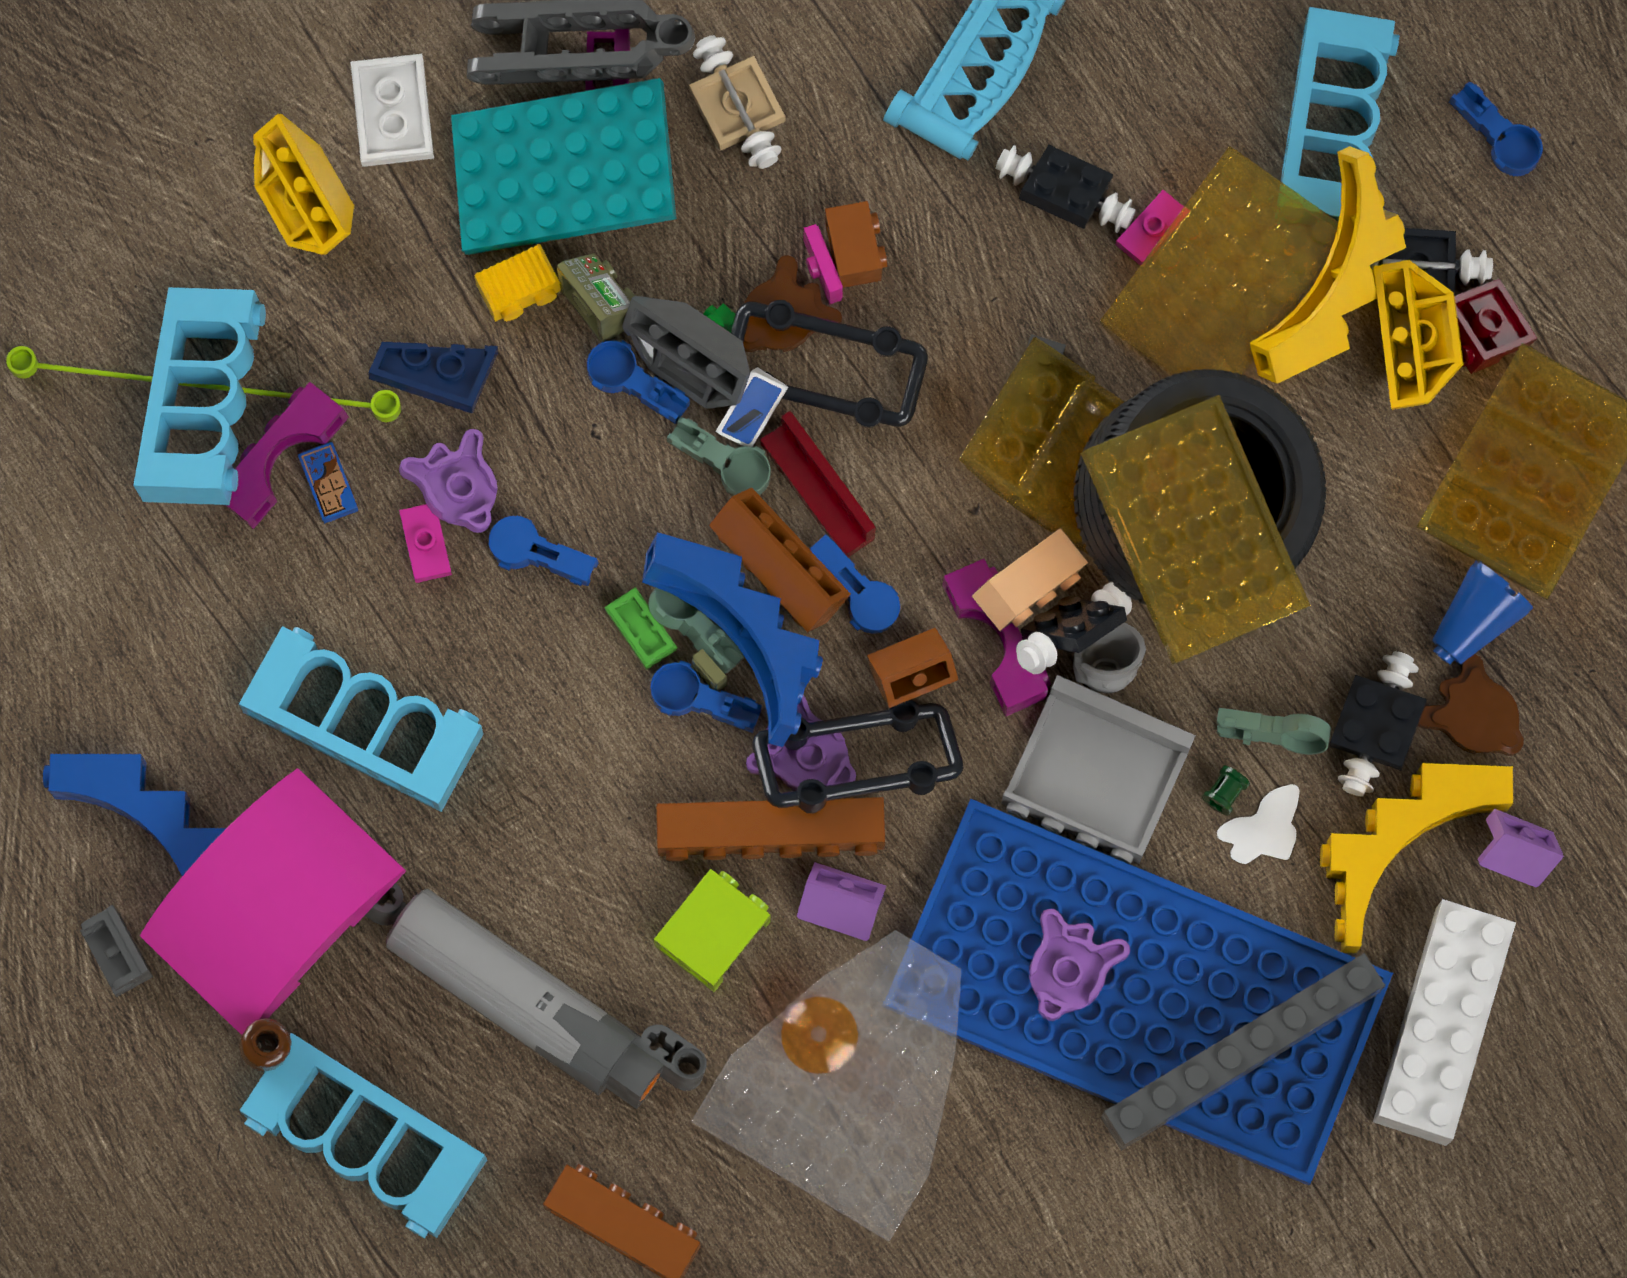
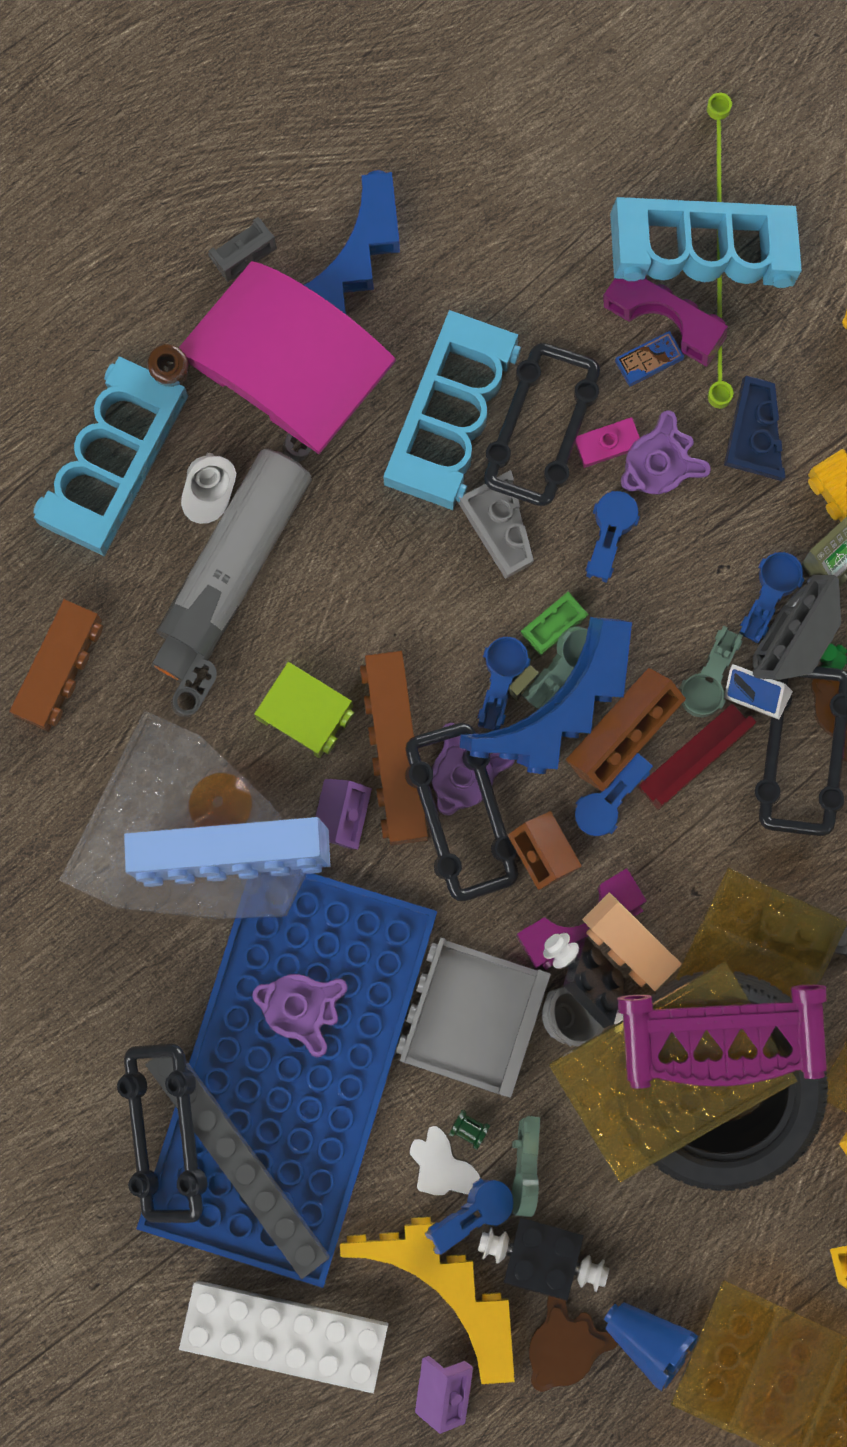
camera: 90 degrees right, 5 degrees up
none -> black bar [117,1044,208,1223]
none -> light blue brick [124,817,331,887]
none -> white piece [181,452,236,524]
none -> blue piece [425,1178,513,1255]
none -> light grey wing [458,470,534,579]
none -> black bar [484,343,600,506]
none -> magenta piece [617,985,827,1089]

